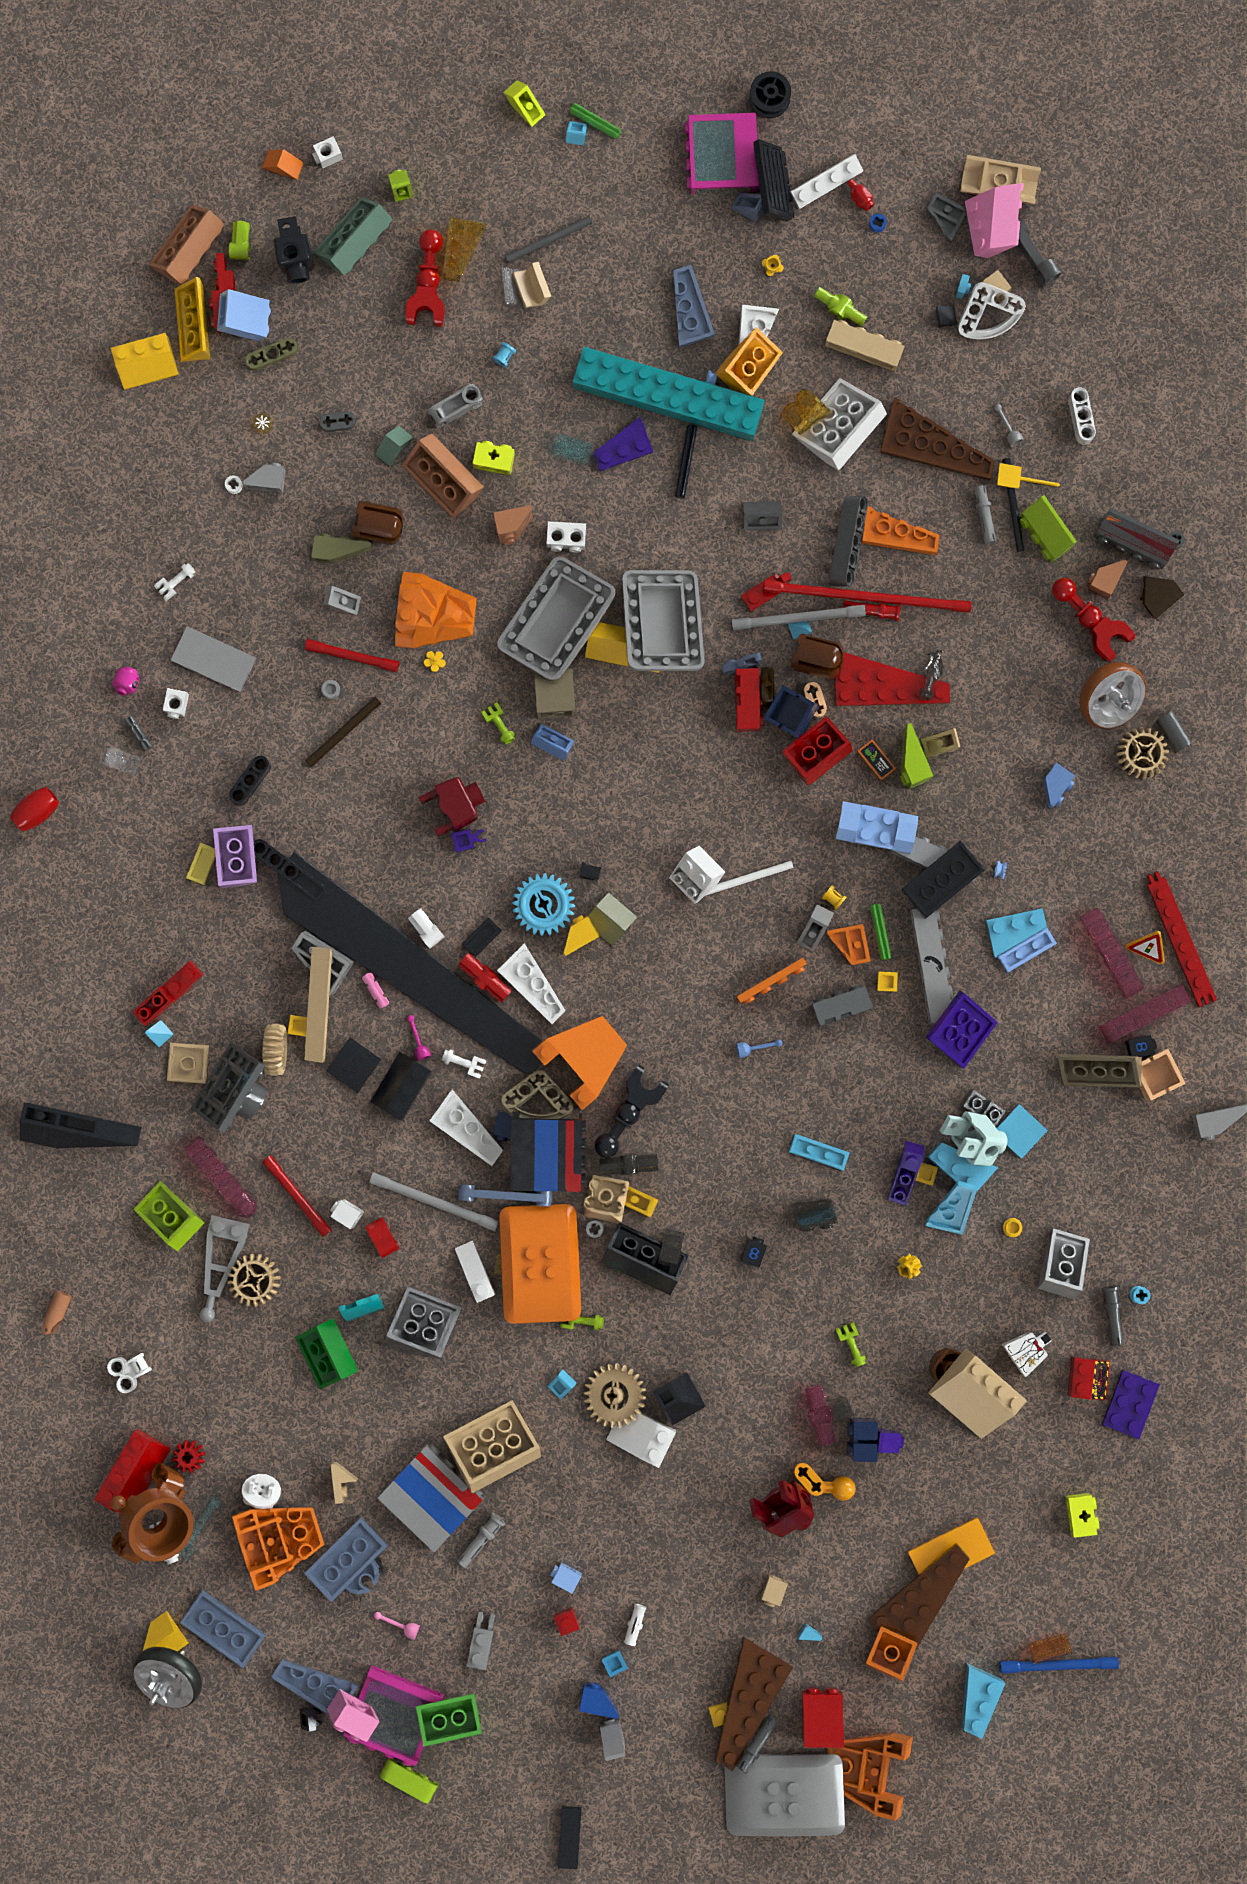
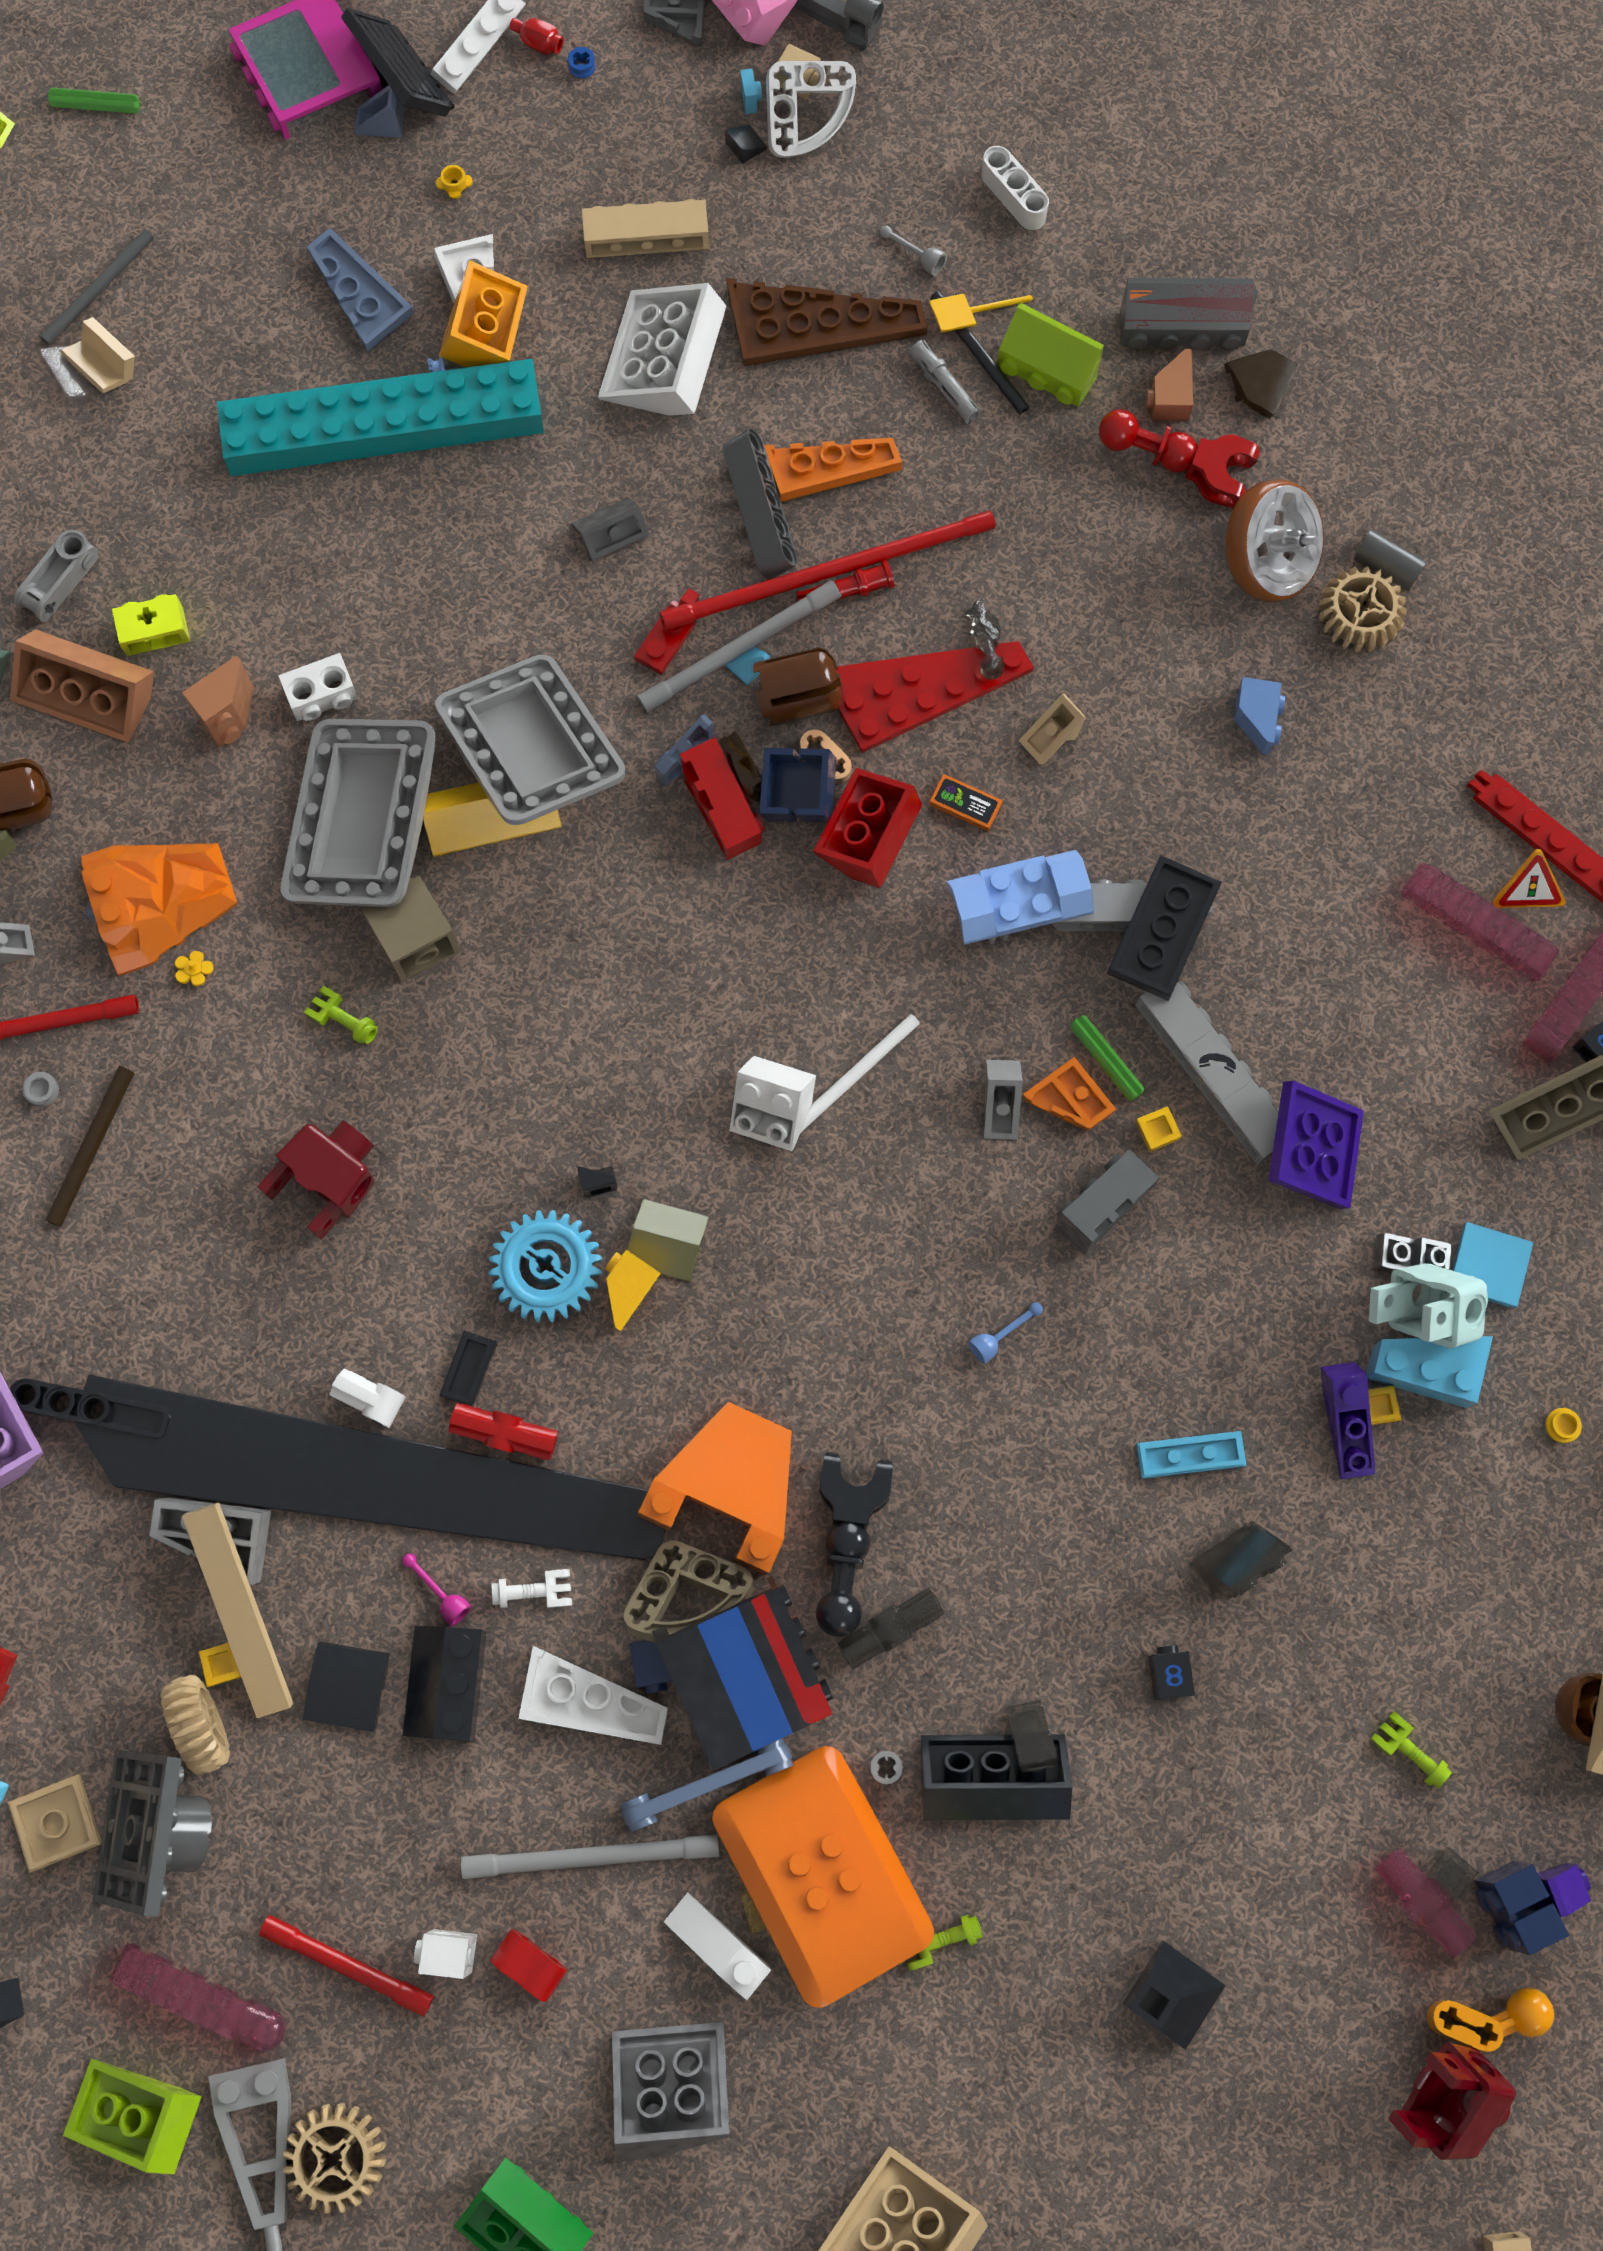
camera: 25 degrees left, 10 degrees down
teal slope [338,1294,384,1322] -> none
bright pink axle [362,972,389,1009] -> none
dark purple plate [452,829,487,853] -> none
medium azure bush [492,342,516,368] -> none
white wing [497,943,565,1024] -> none
medium blue slope [531,724,574,761] -> none
medium azure slope [547,1370,576,1400] -> none
clear light blue slope [552,433,593,465] -> none
medium azure slope [566,121,587,145] -> none
tan gear [583,1363,646,1428] -> none
tan slope [584,1175,629,1224] -> none
dark purple wing [594,417,653,471] -> none
white slope [606,1404,676,1468] -> none
yellow slope [625,1186,658,1217] -> none
black axle [675,424,697,499] -> none
orange plate [736,958,807,1005] -> none
clear yellow slope [780,389,832,435] -> none
lime pin [814,287,867,327] -> none
yellow bush [822,886,847,910] -> none
yellow gear [897,1254,922,1279] -> none
lime slope [899,723,933,789] -> none
medium azure wing [925,1181,977,1235] -> none
medium azure wing [986,908,1047,958] -> none
light blue bush [993,861,1007,879] -> none
light blue tile [997,927,1057,973] -> none

